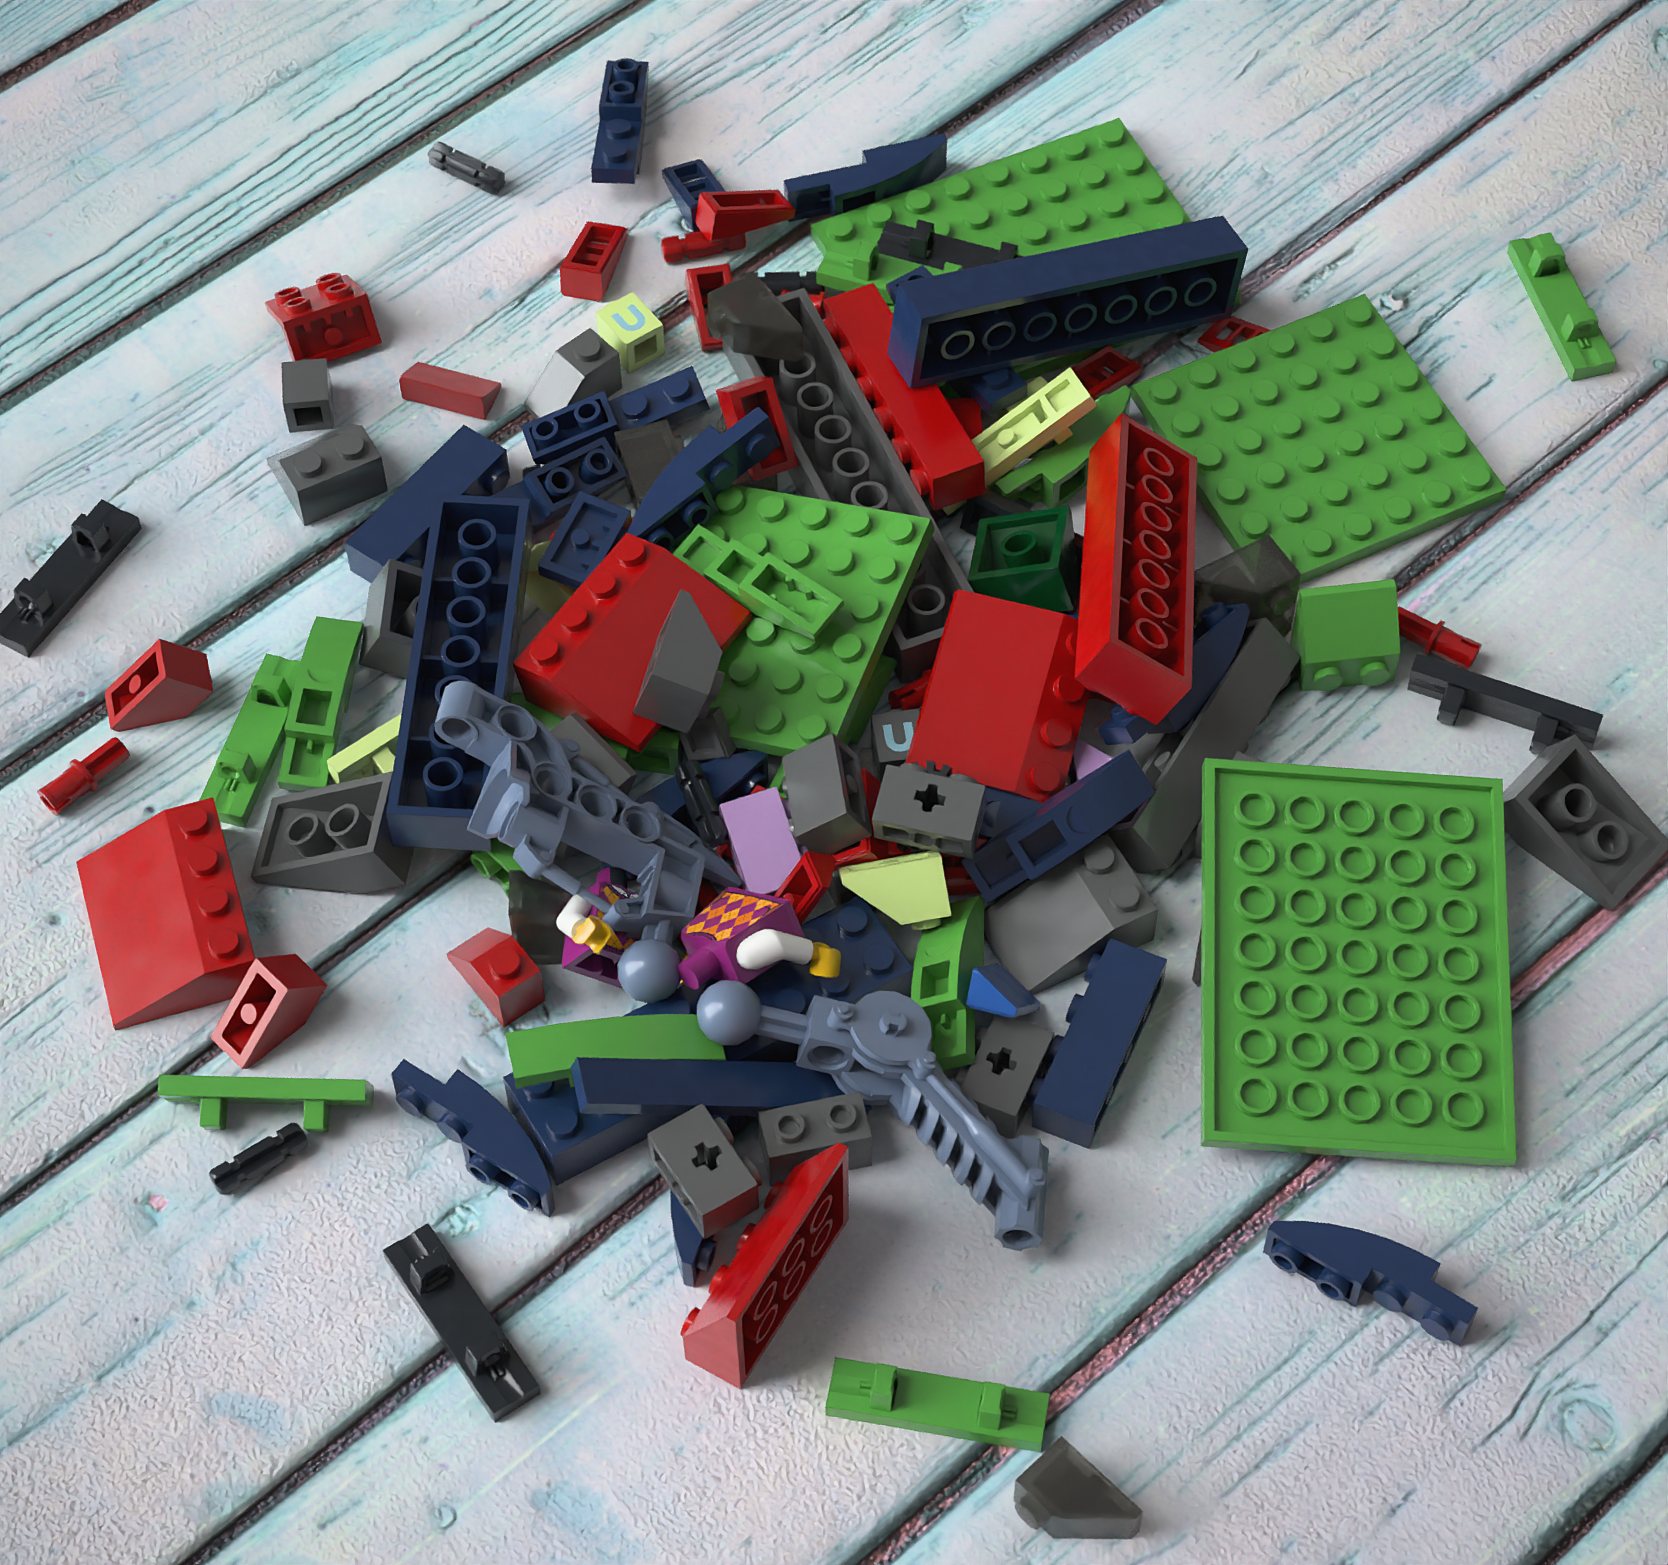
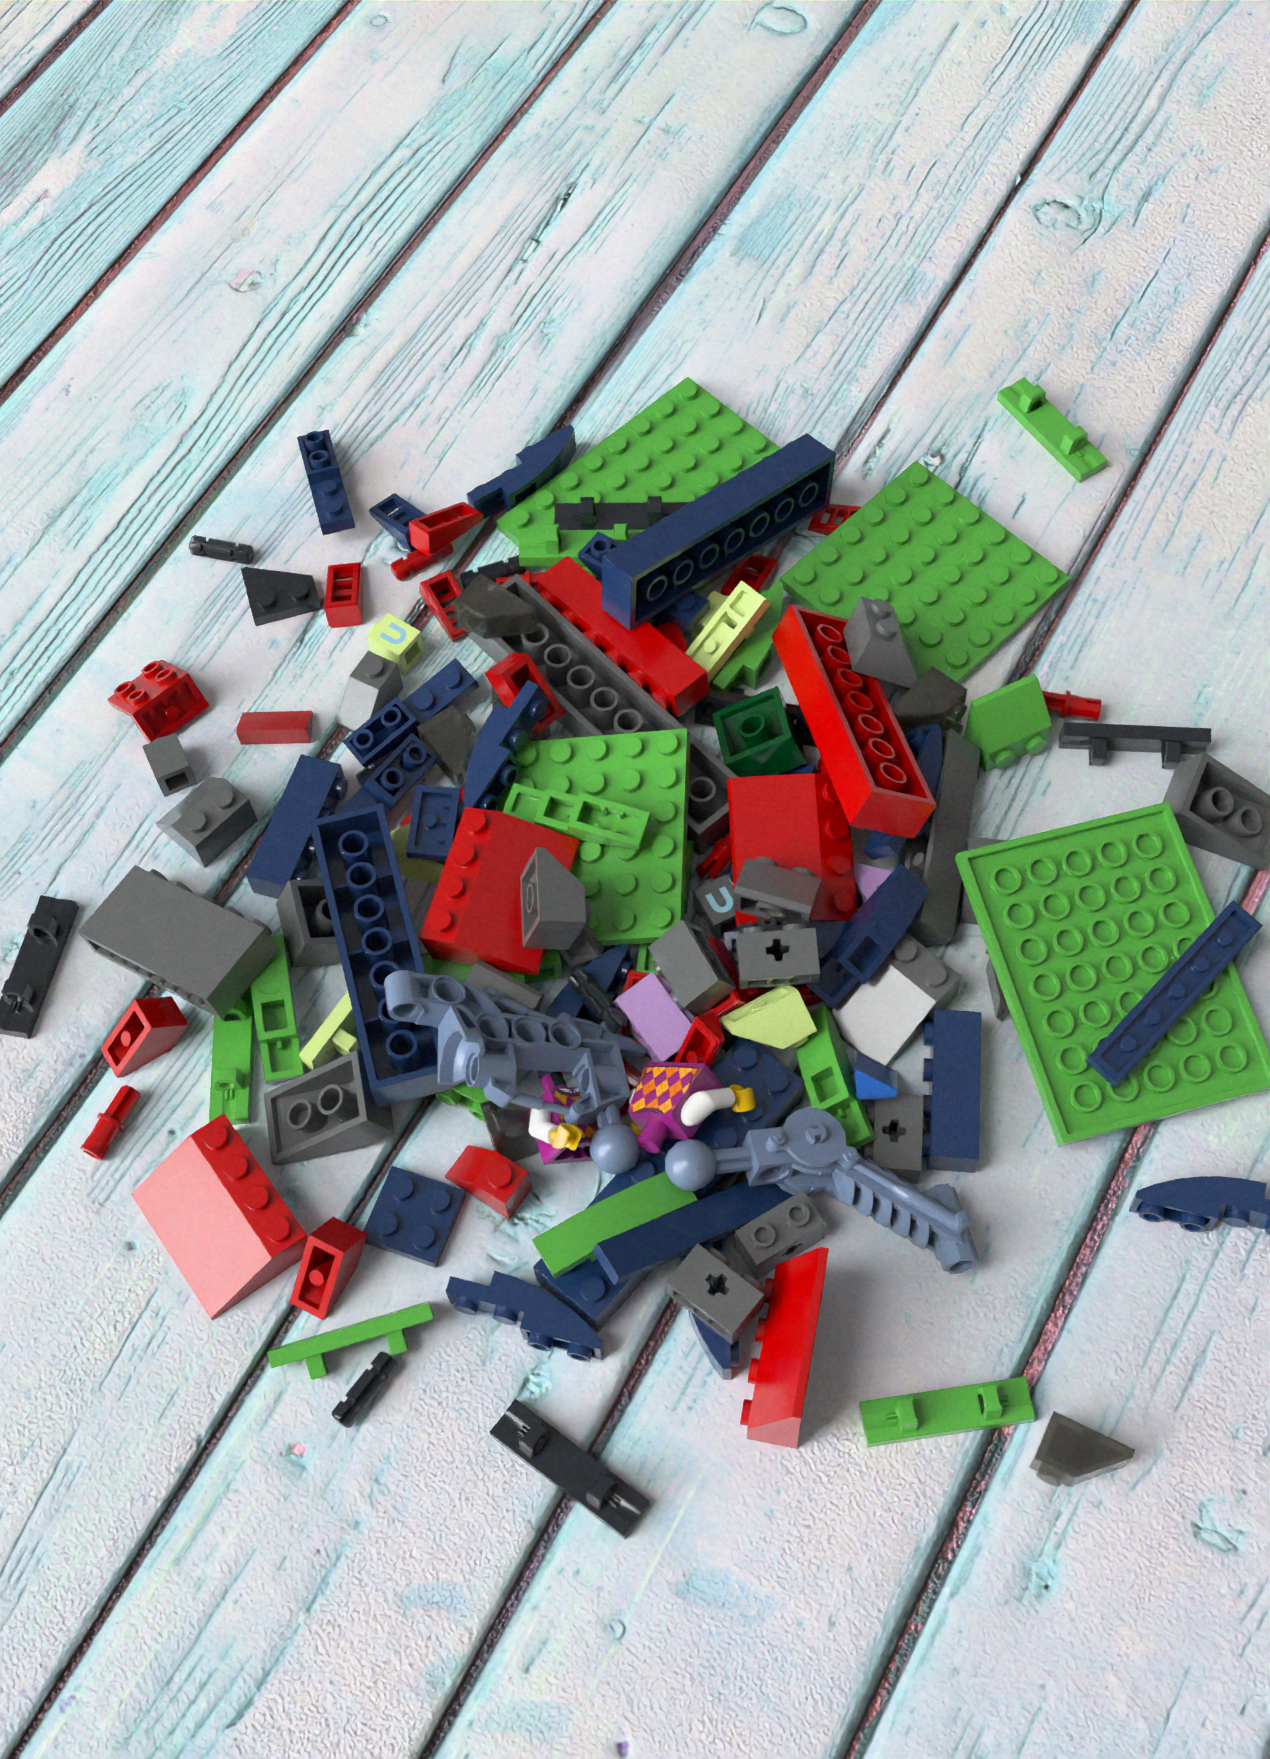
camera: 15 degrees left, 5 degrees up
none -> dark grey brick [77,865,279,1019]
none -> black wing [241,567,322,626]
none -> dark blue plate [363,1166,467,1268]
none -> dark grey slope [733,857,821,928]
none -> dark grey slope [843,596,921,690]
none -> dark blue tile [1085,900,1263,1088]

